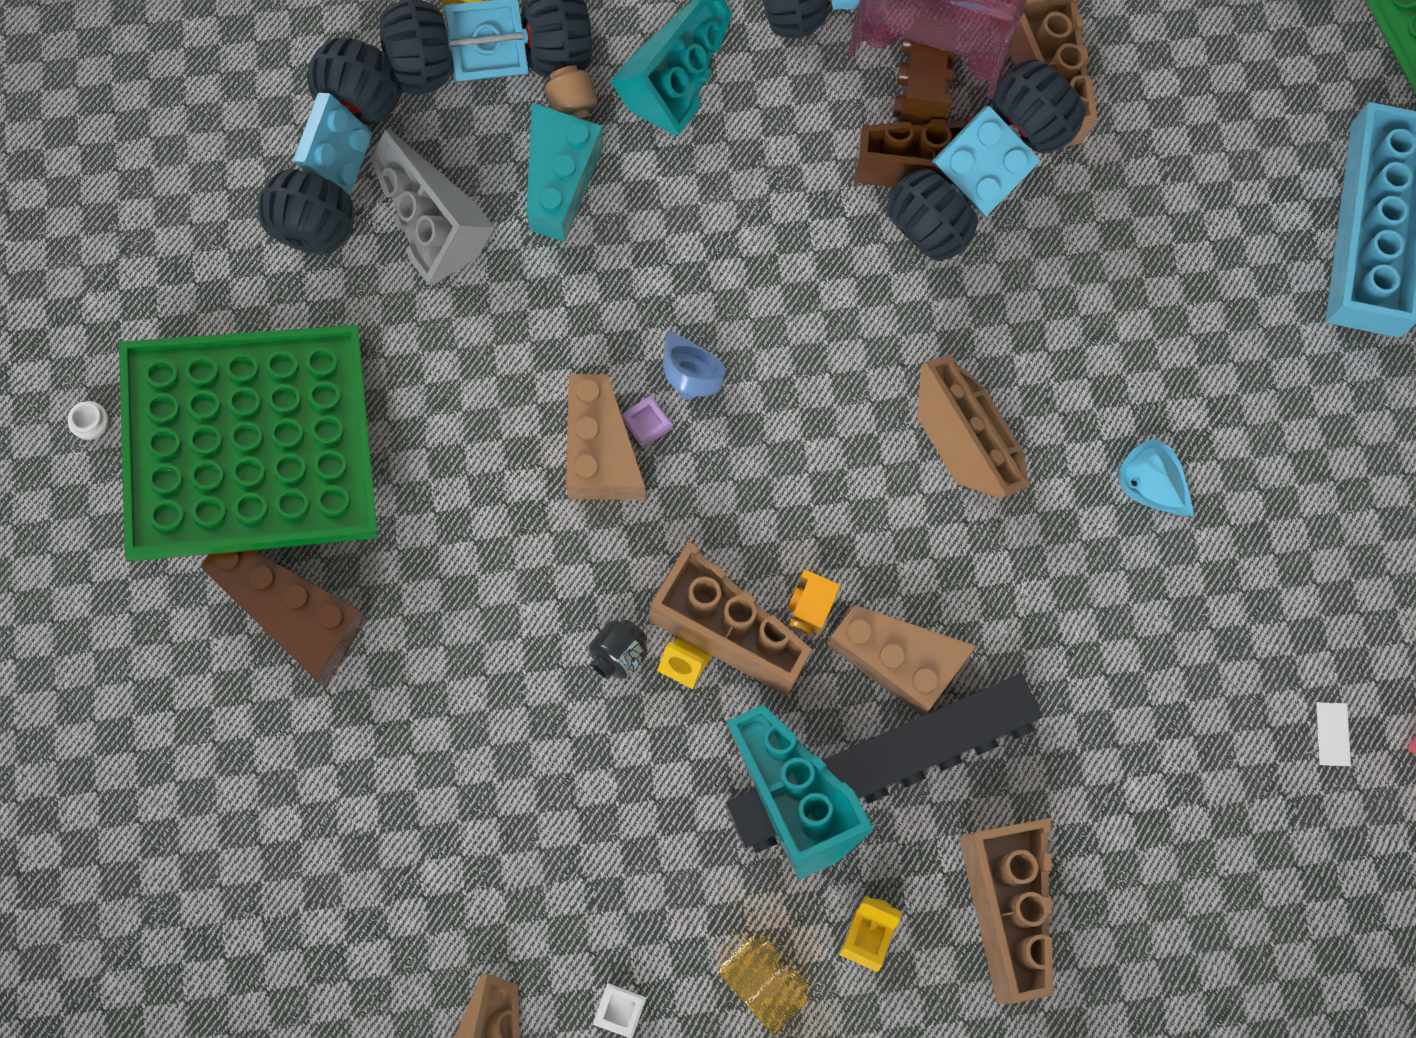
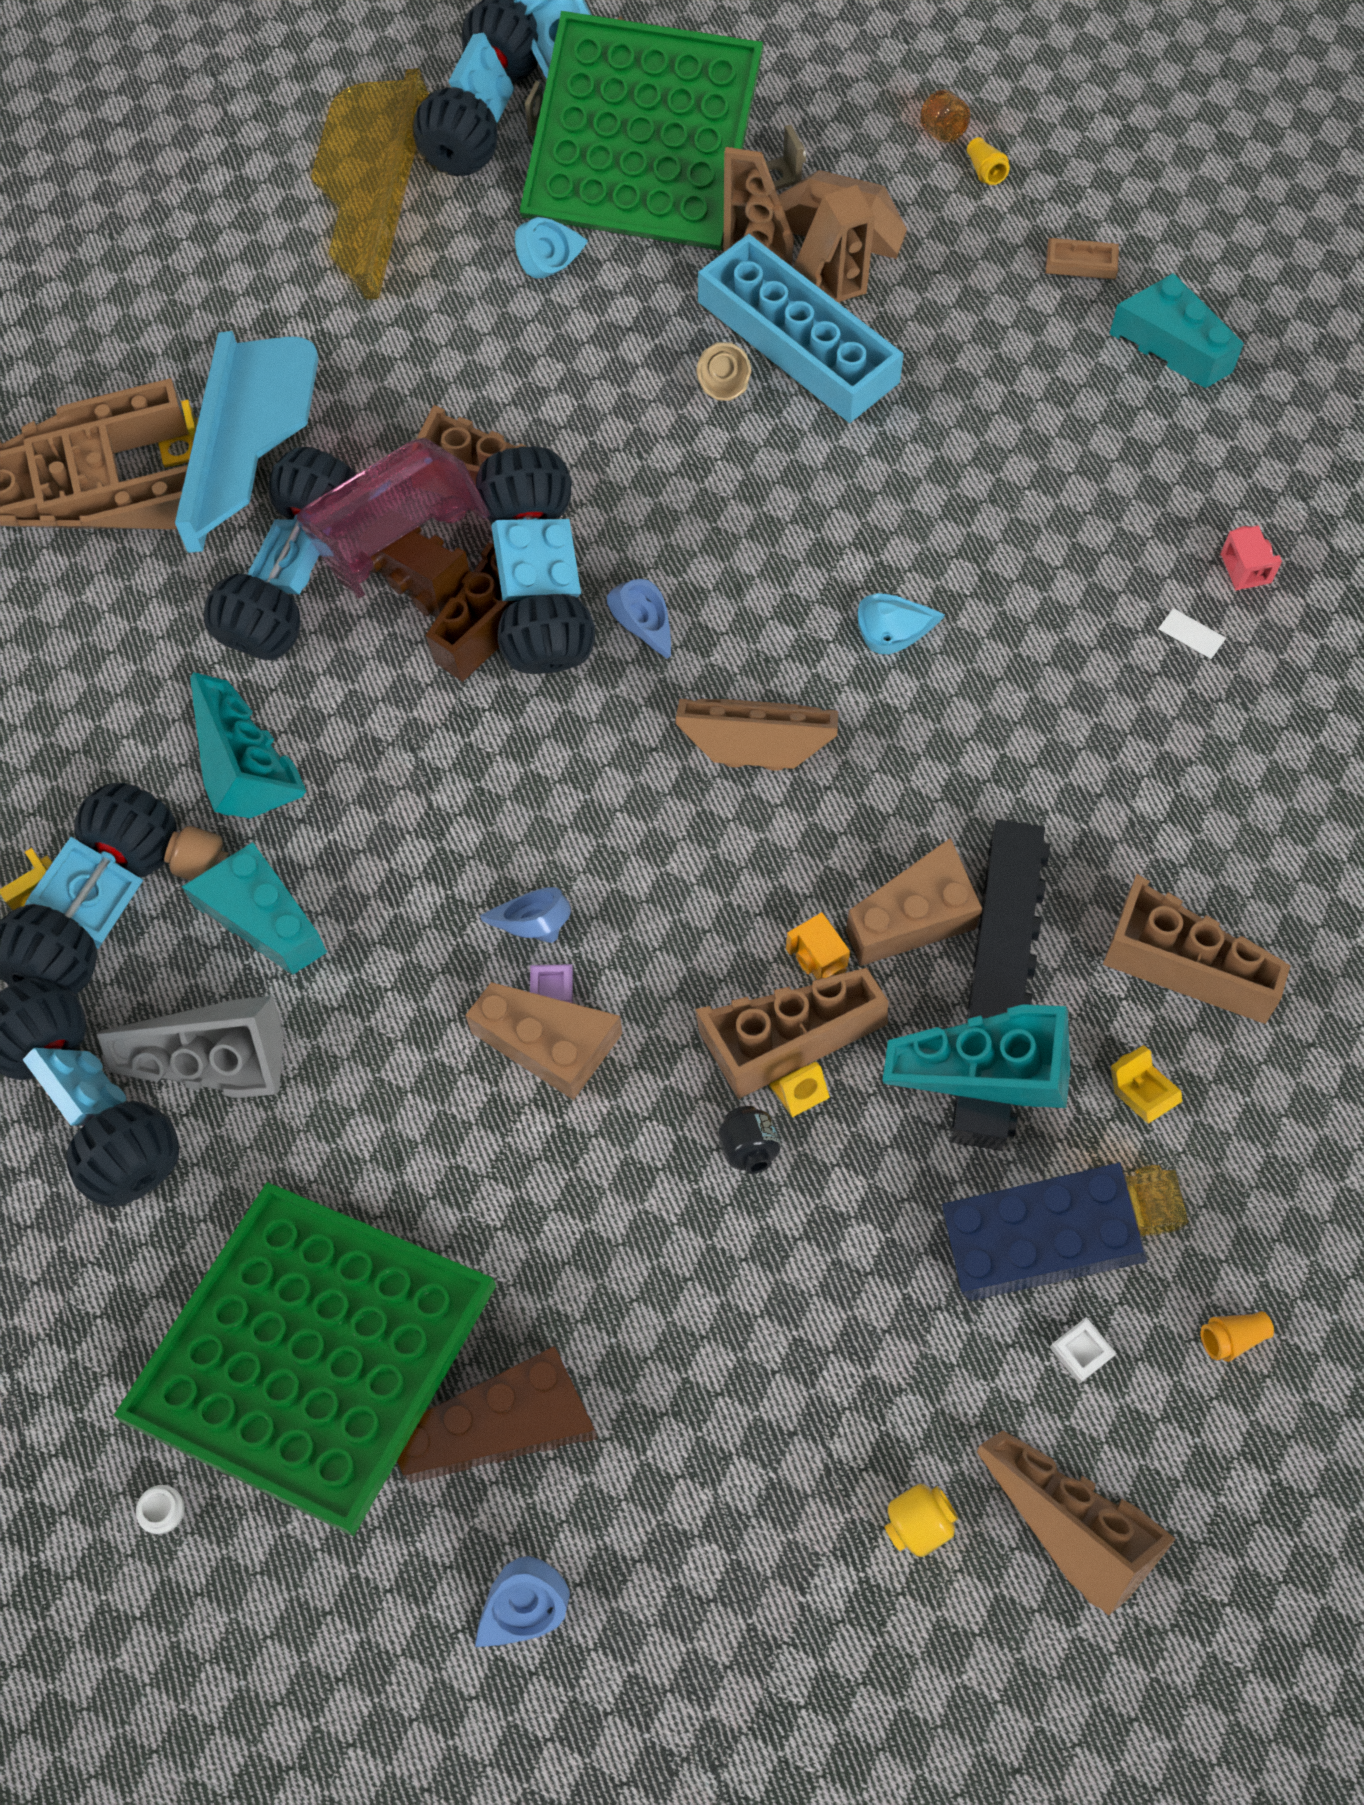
camera: 50 degrees left, 10 degrees down
none -> medium blue piece [475,1556,570,1647]
none -> medium blue piece [607,579,671,659]
none -> tan hair [696,342,751,401]
none -> yellow head [884,1483,958,1557]
none -> dark blue brick [942,1163,1148,1301]

